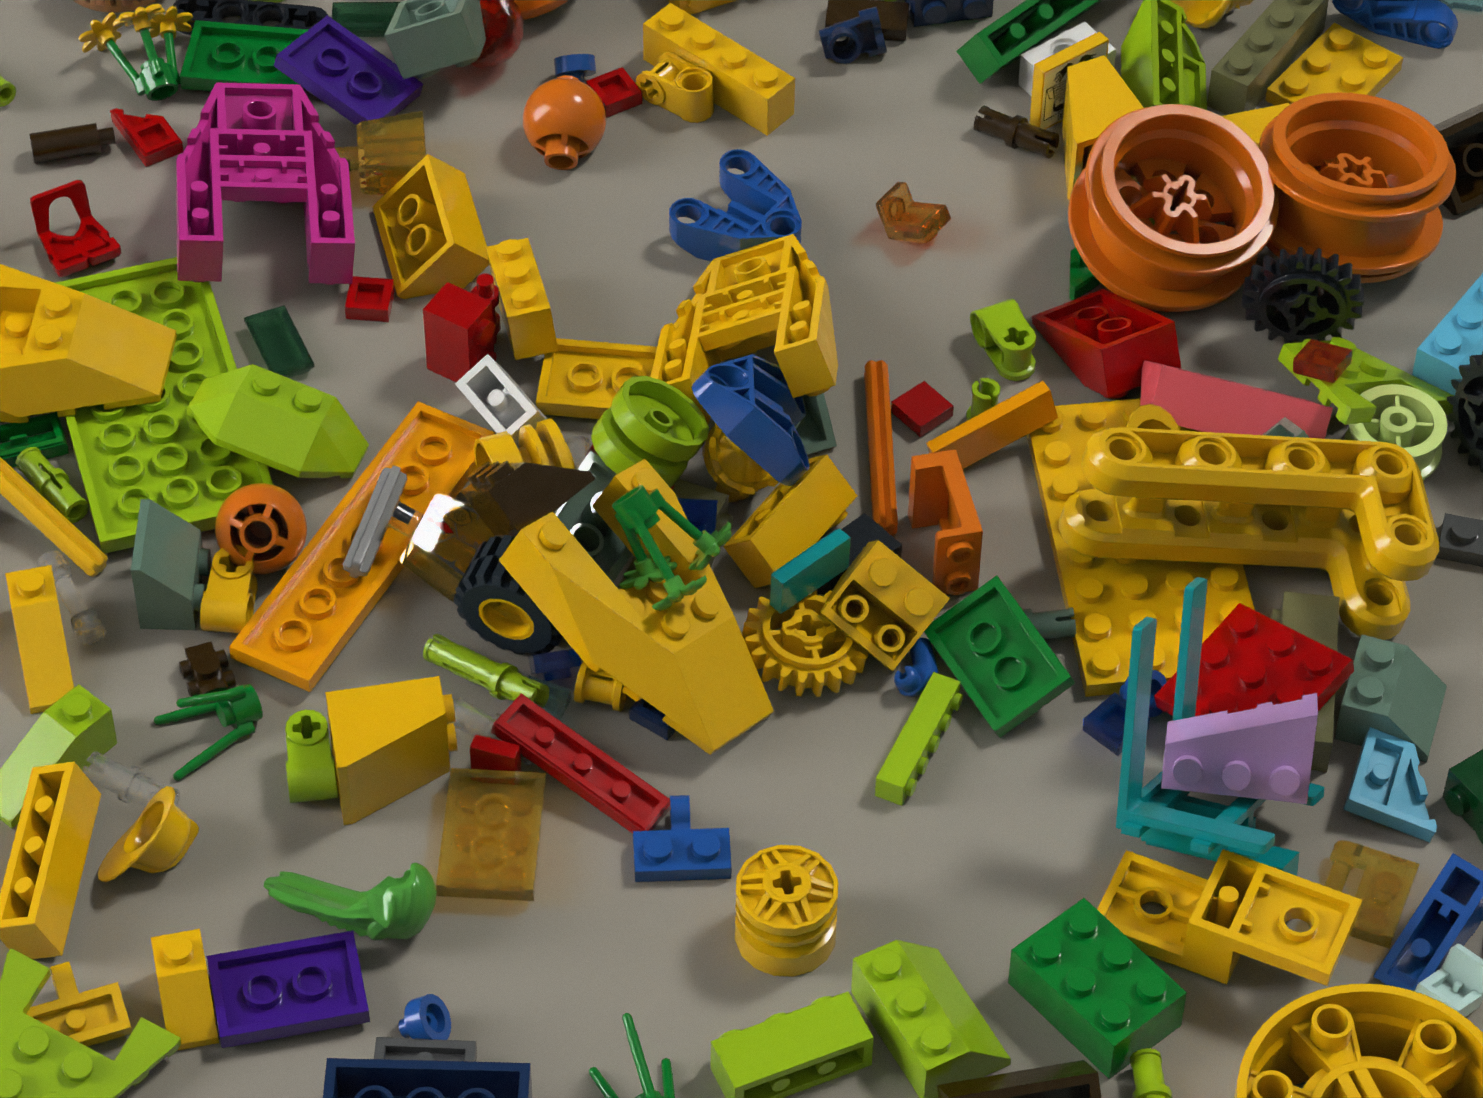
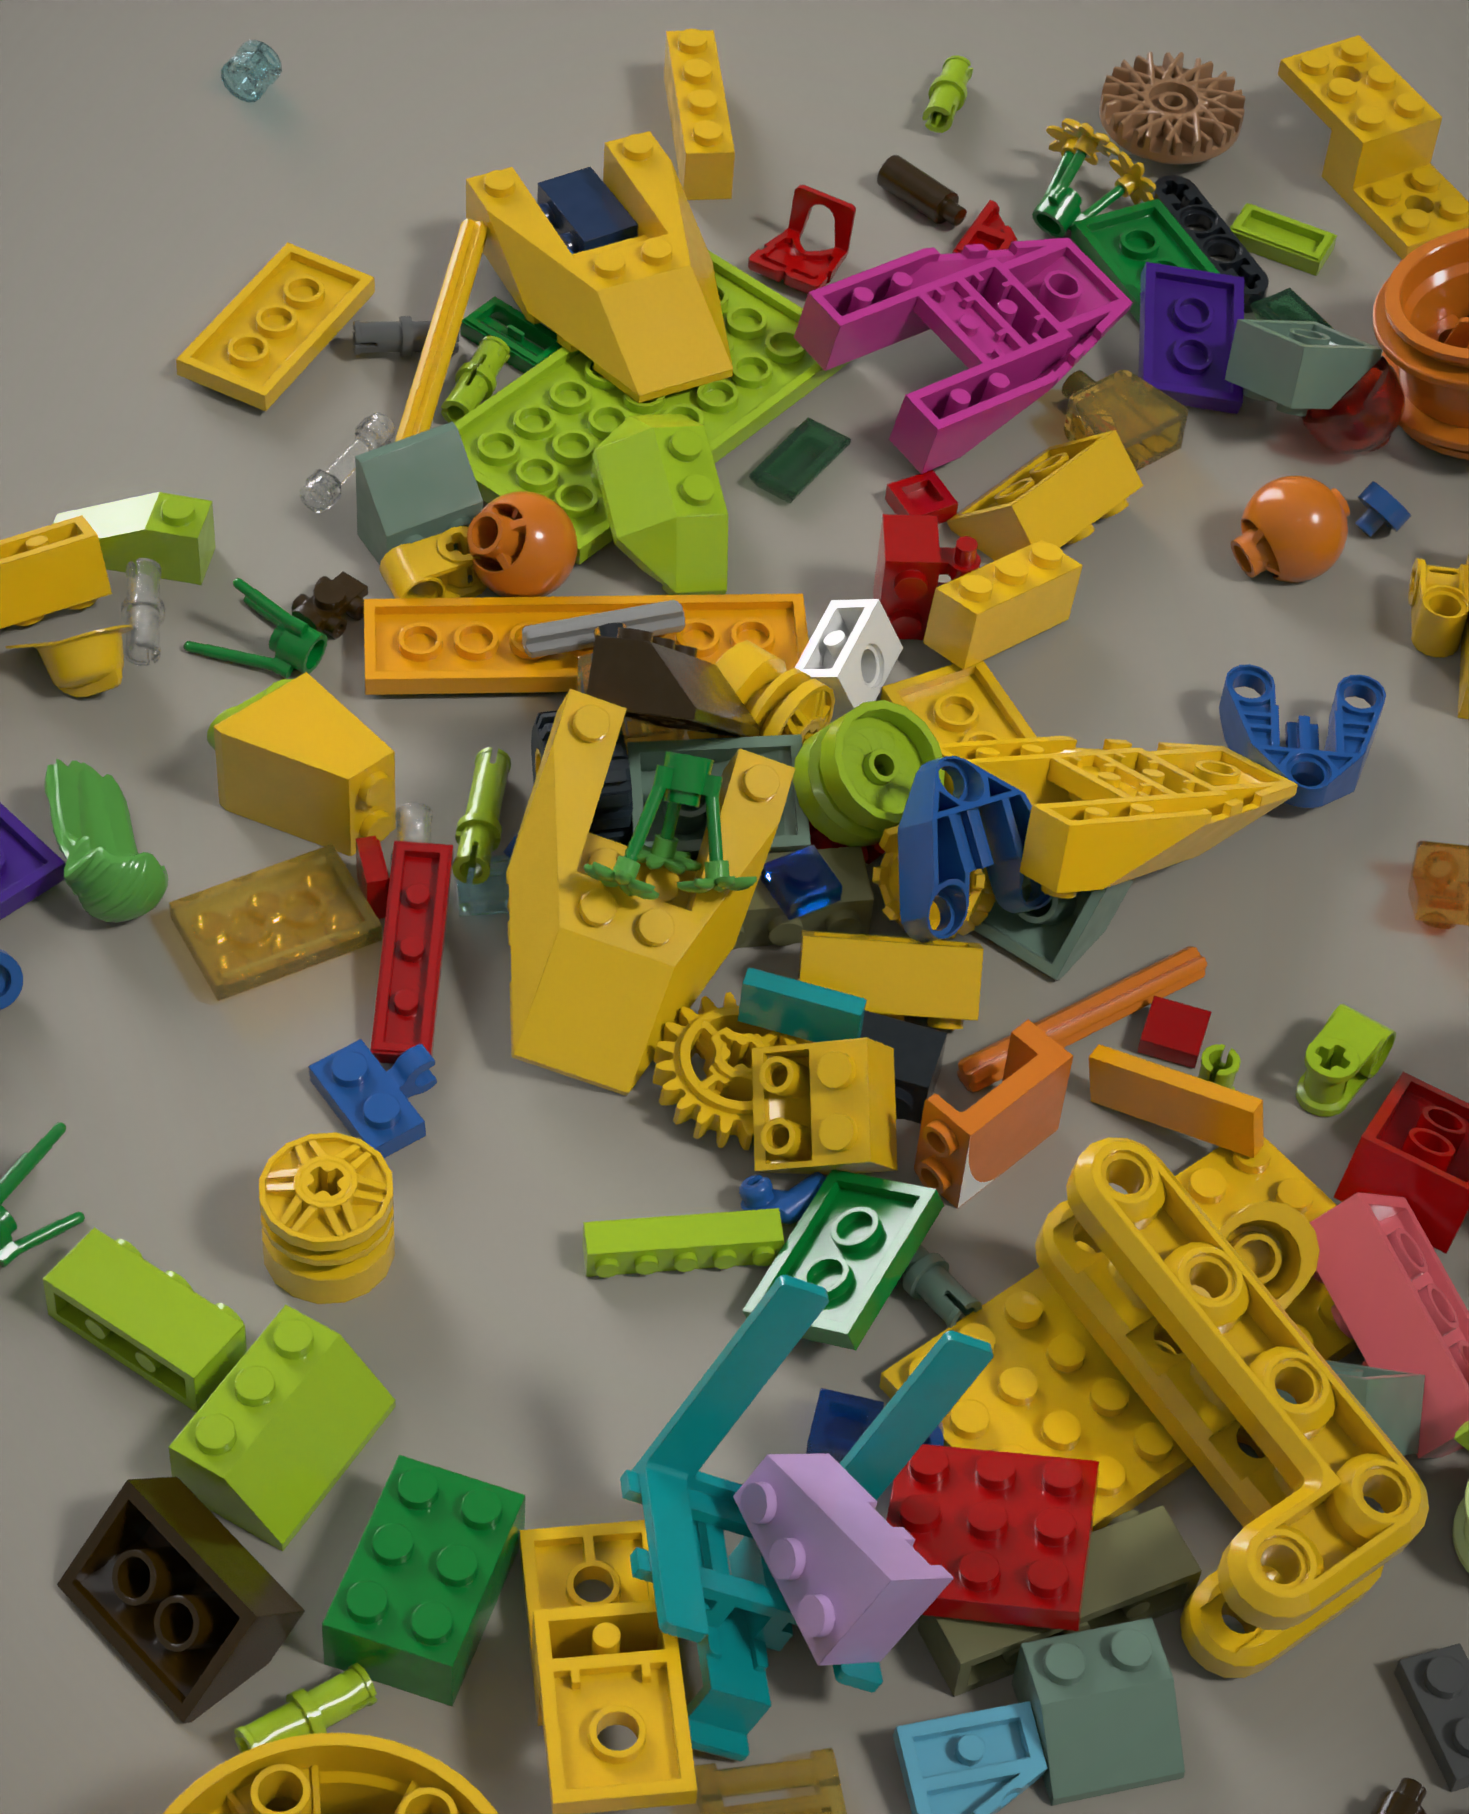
camera: 55 degrees right, 0 degrees up
yellow slope [5,565,74,714] -> none
red tile [586,67,642,118] -> none

